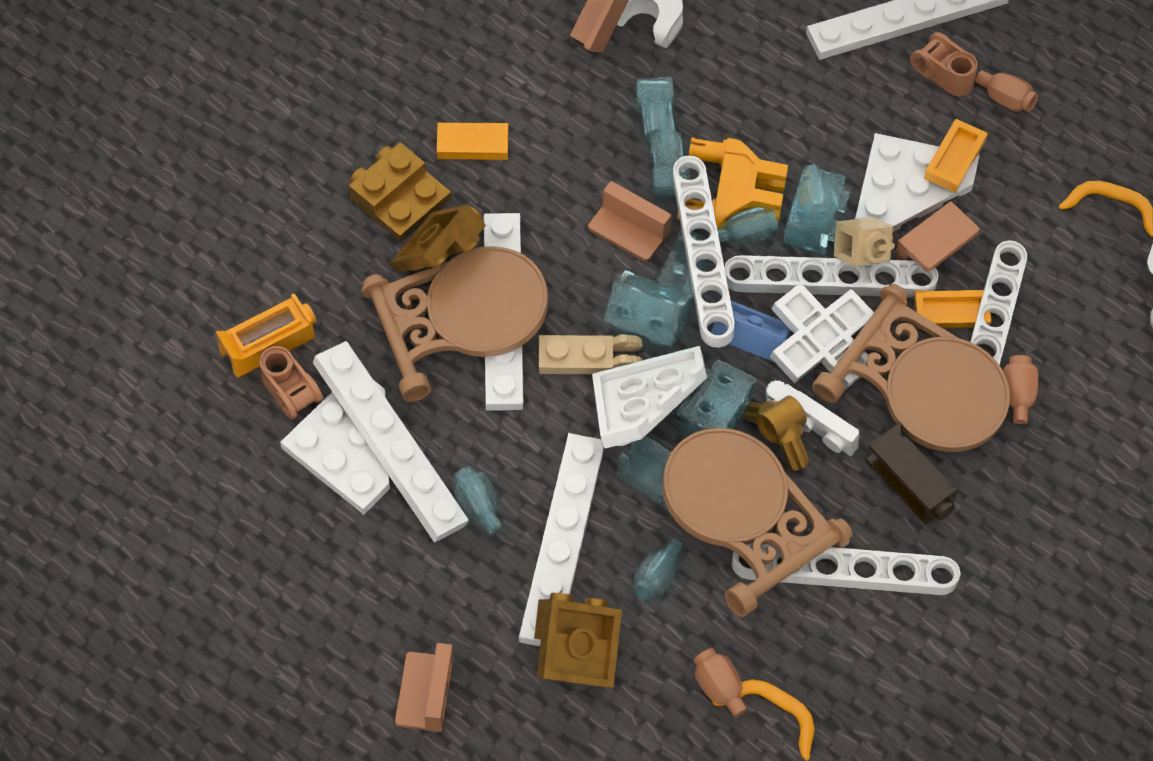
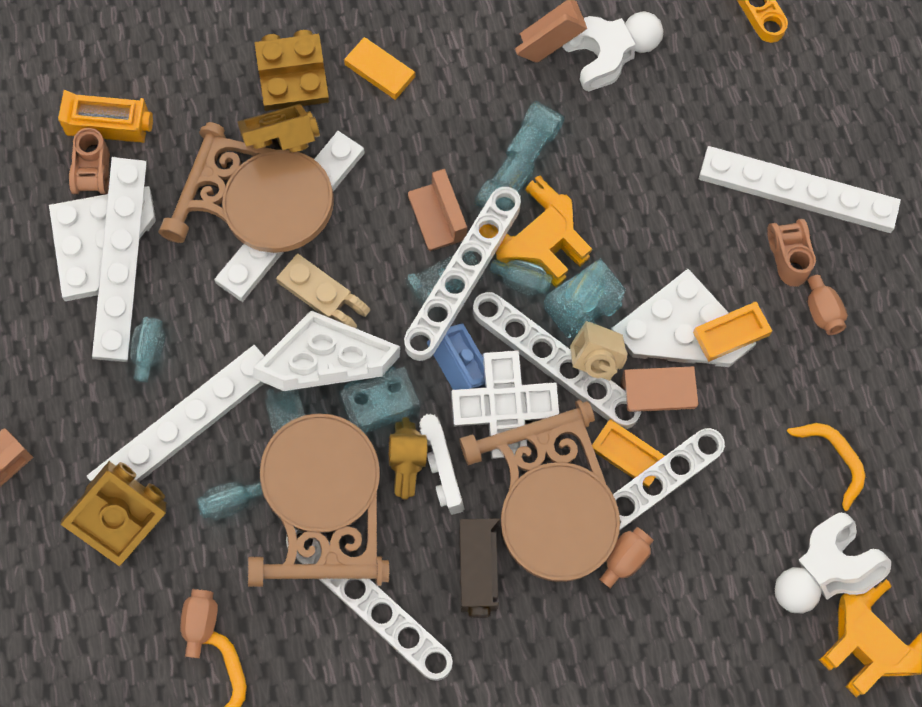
camera: 35 degrees right, 10 degrees up
clear light blue brick [603,270,693,346] -> none

